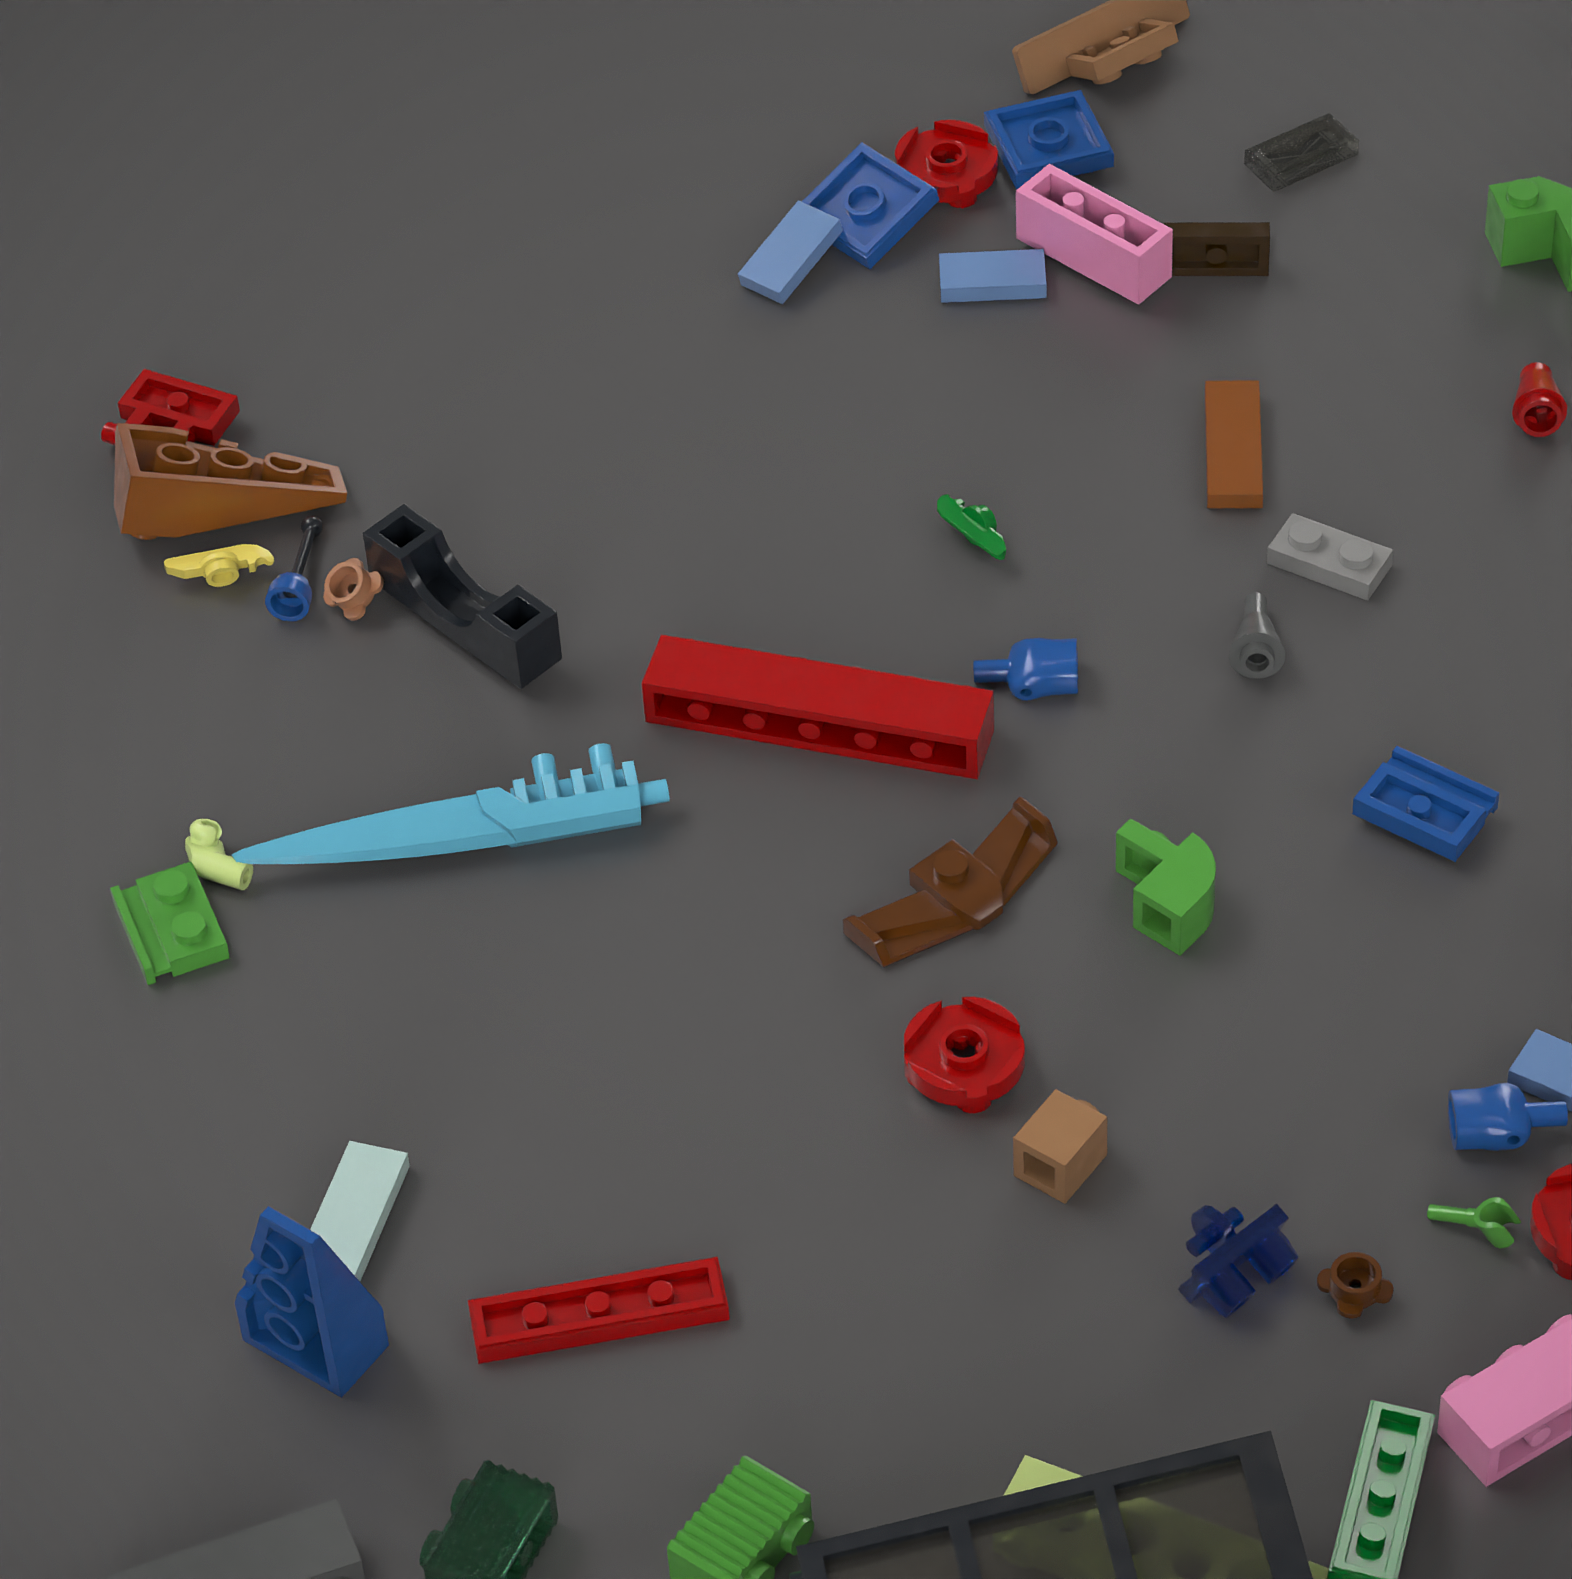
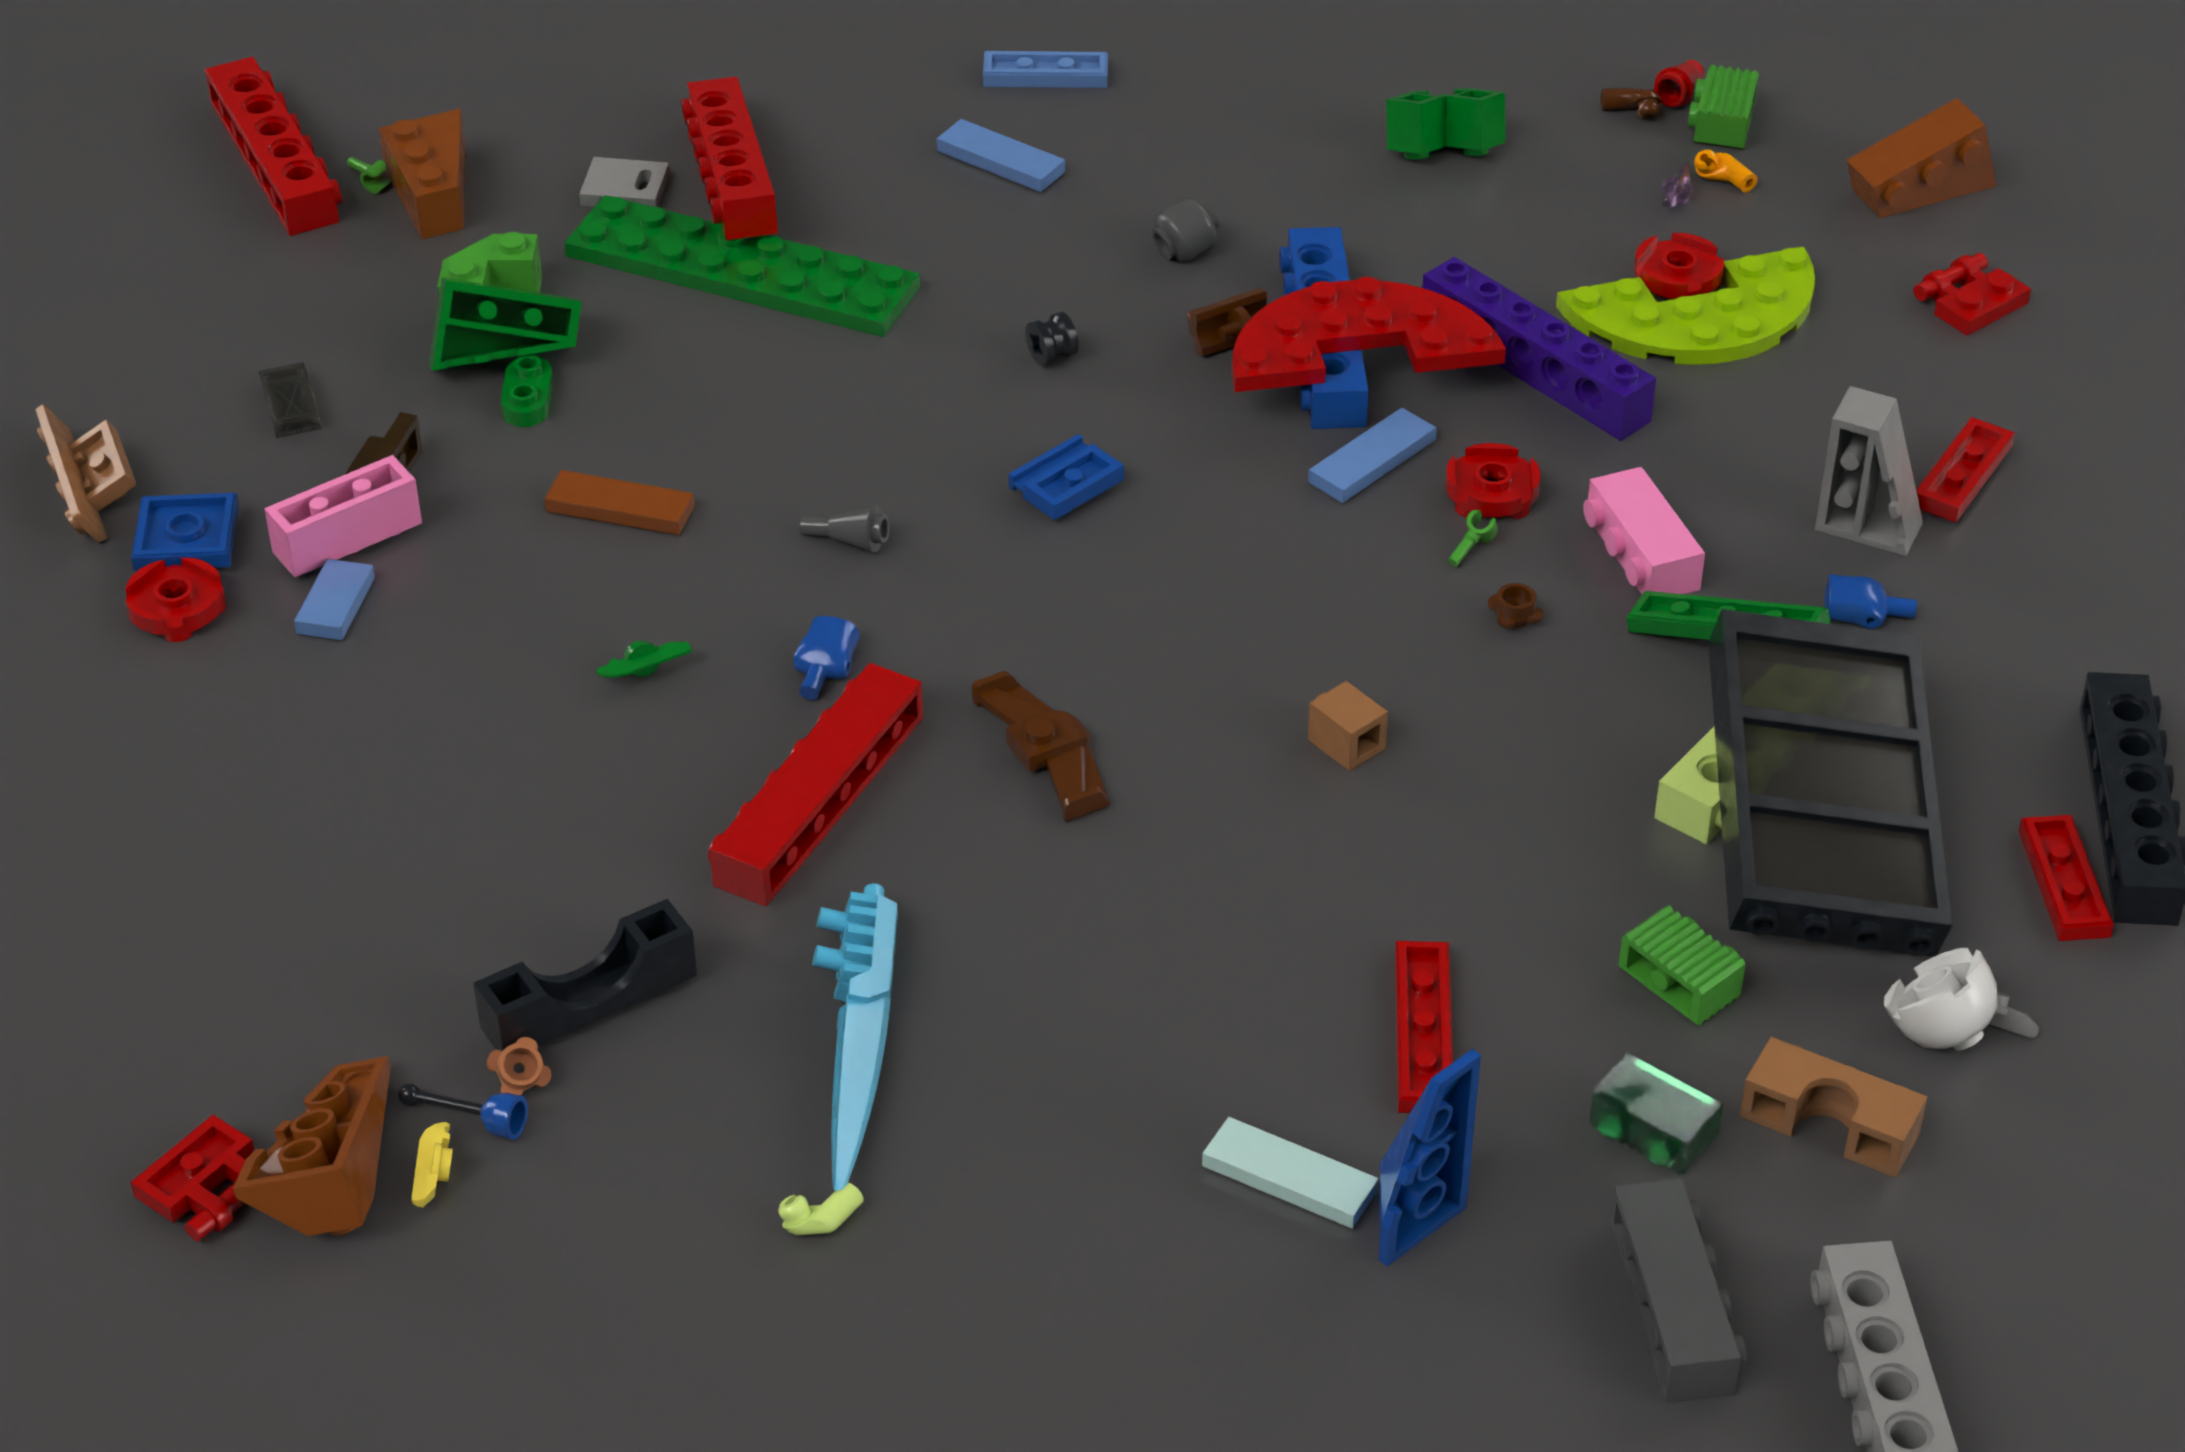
camera: 80 degrees left, 5 degrees down
bright green plate [110,862,230,985] -> none
medium blue tile [738,200,843,304] -> none
blue plate [802,142,940,269] -> none
red plate [904,997,1025,1113] -> none
bright green brick [1116,818,1216,956] -> none
clear blue hips [1178,1204,1299,1318] -> none
light grey plate [1267,513,1393,601] -> none
blue piece [1448,1083,1568,1151] -> none
red cone [1512,362,1567,437] -> none
none -> green wedge [429,277,582,371]
none -> green plate [501,355,553,427]

